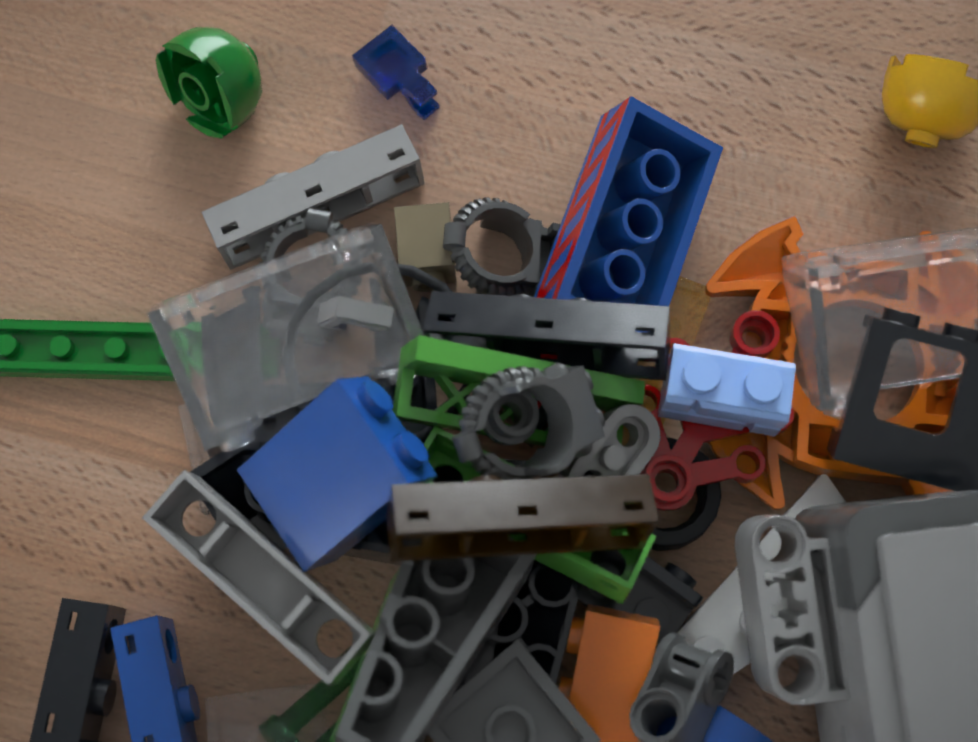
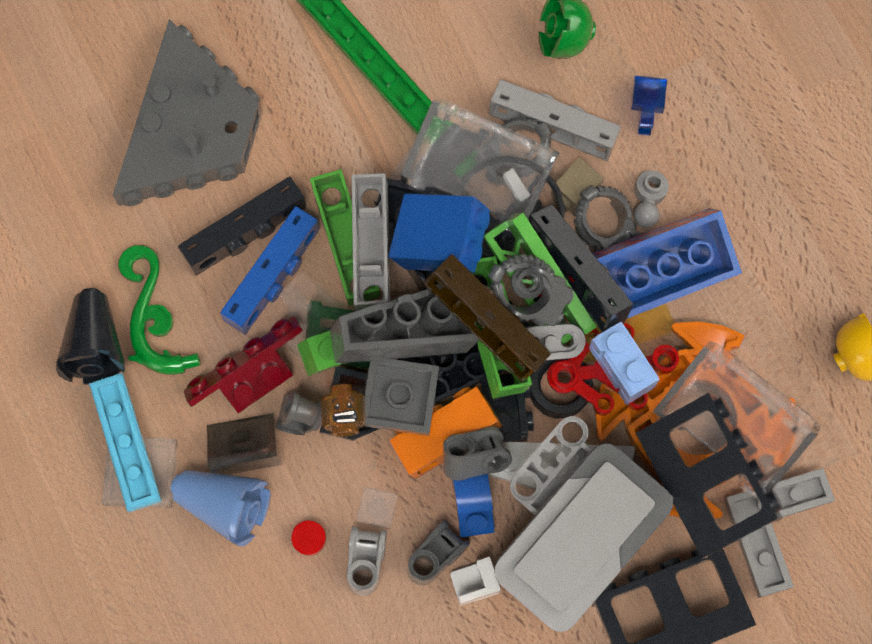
camera: 45 degrees right, 0 degrees up
none -> bright green piece [310,169,380,306]
none -> light grey plate [633,170,669,228]

